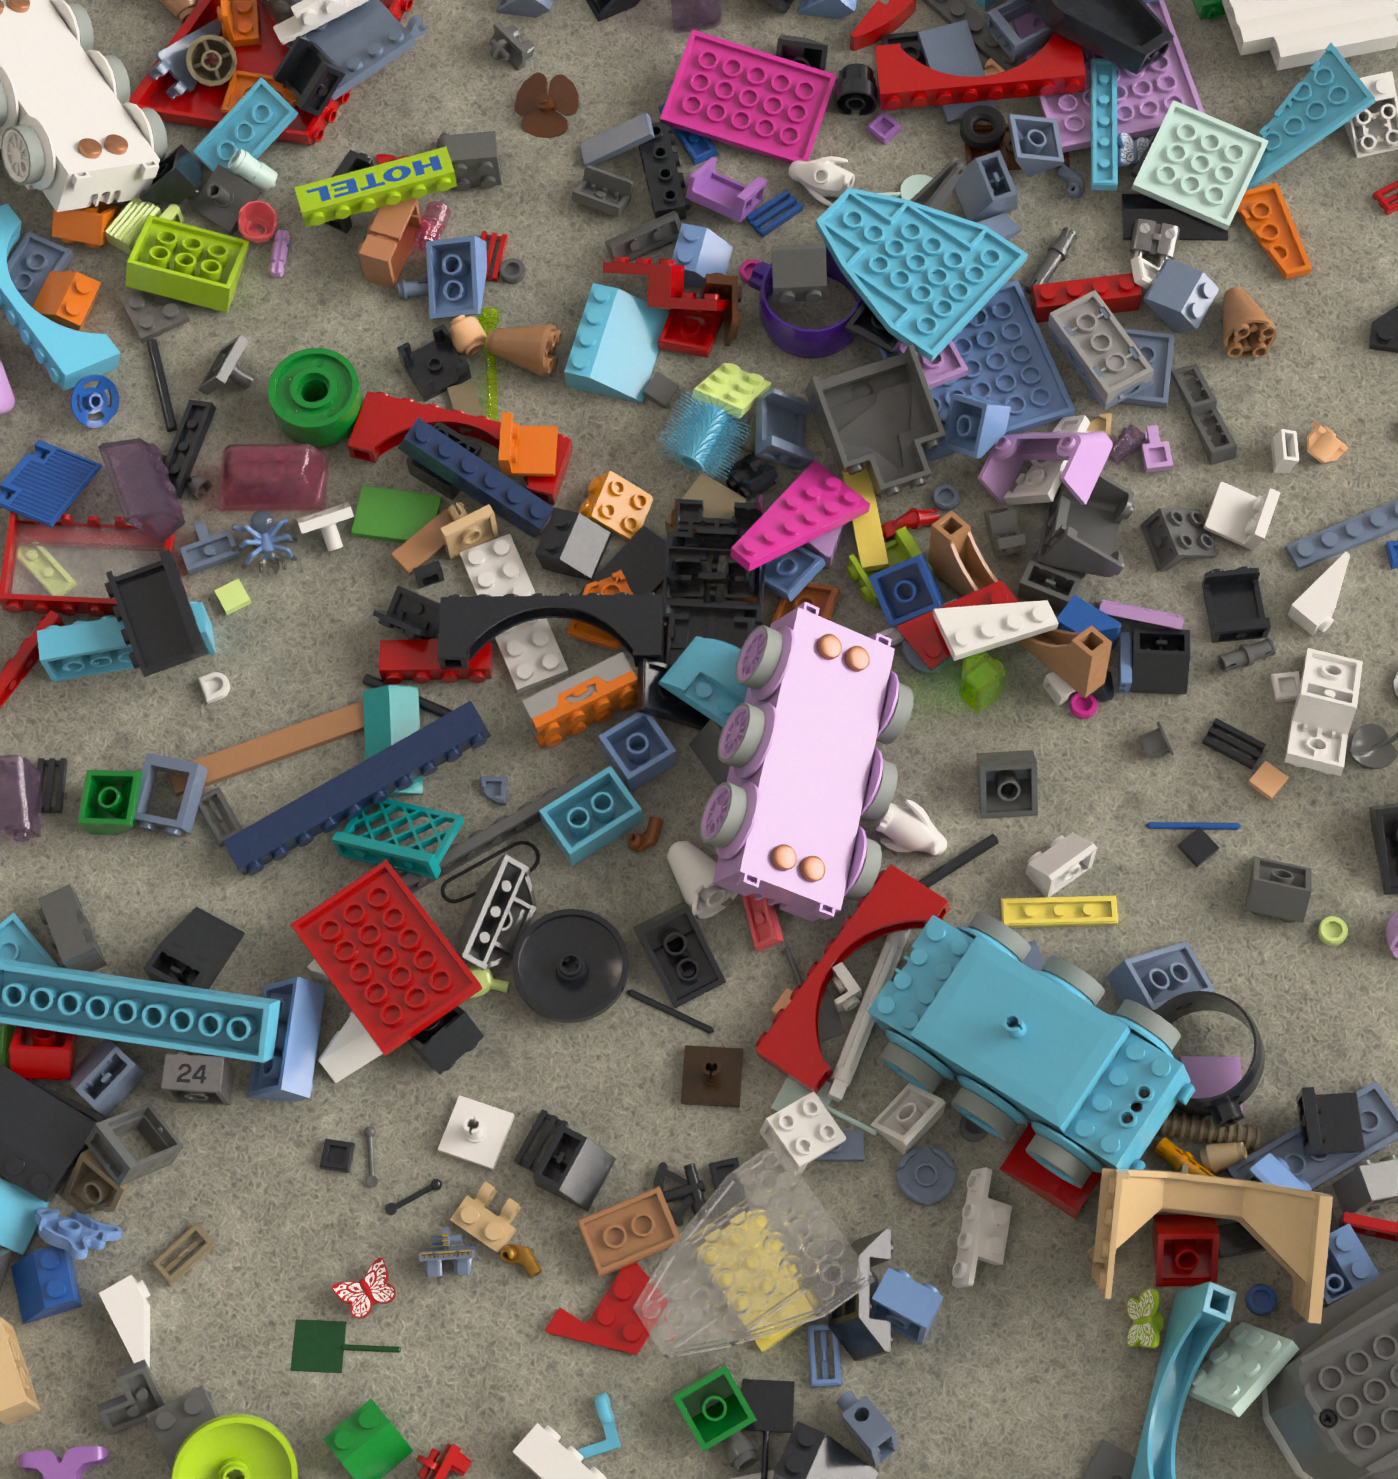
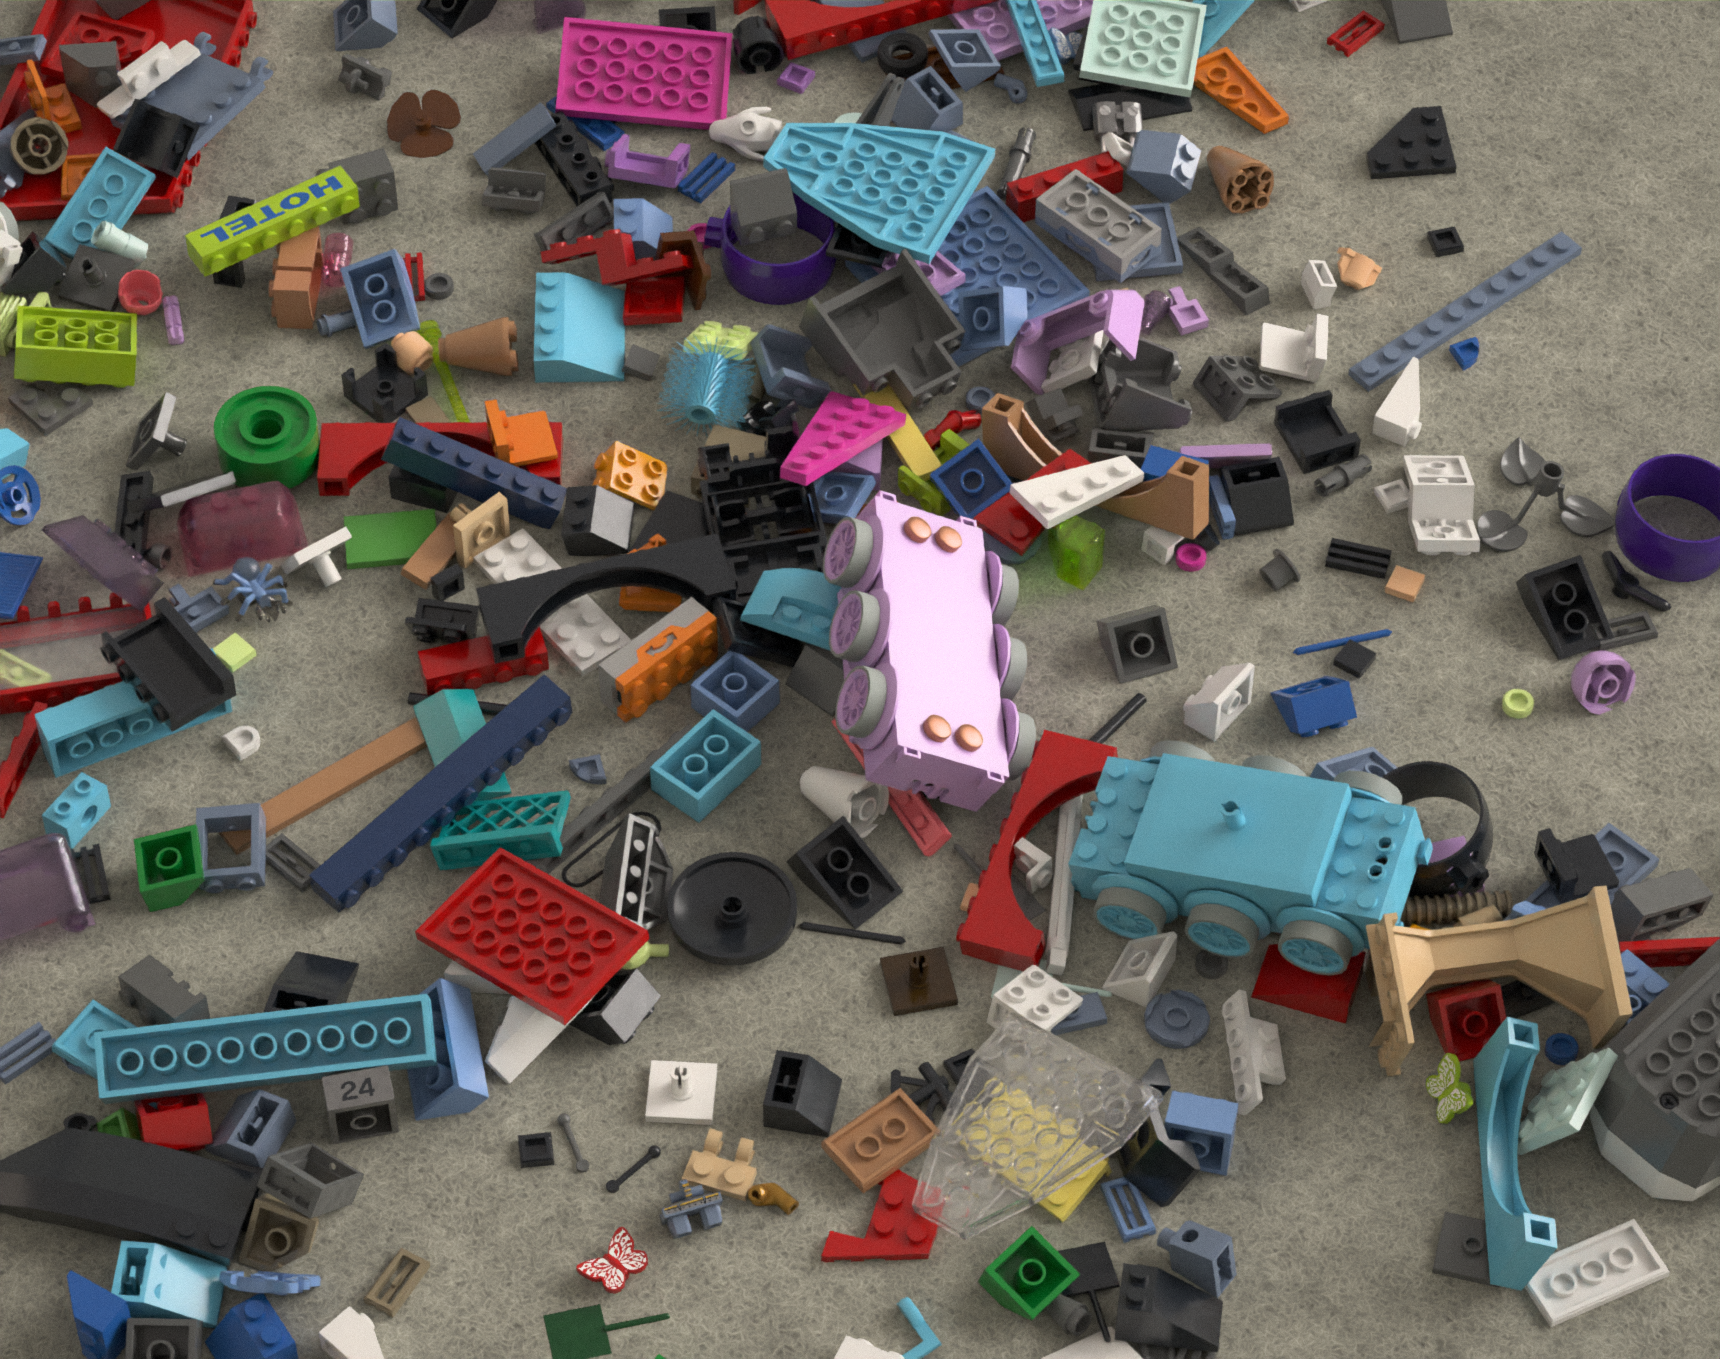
camera: 20 degrees left, 15 degrees down
black bar [147,339,177,432] -> none
black tile [514,1109,569,1173] -> none
dark orange arm [628,817,663,852] -> none
white animal [876,800,947,856] -> none
light yellow tile [1000,896,1118,928] -> none
dark grey slope [1246,856,1311,923] -> none
none -> medium azure brick [42,772,111,849]
none -> tile [127,472,236,513]
none -> blue slope [1270,676,1357,737]

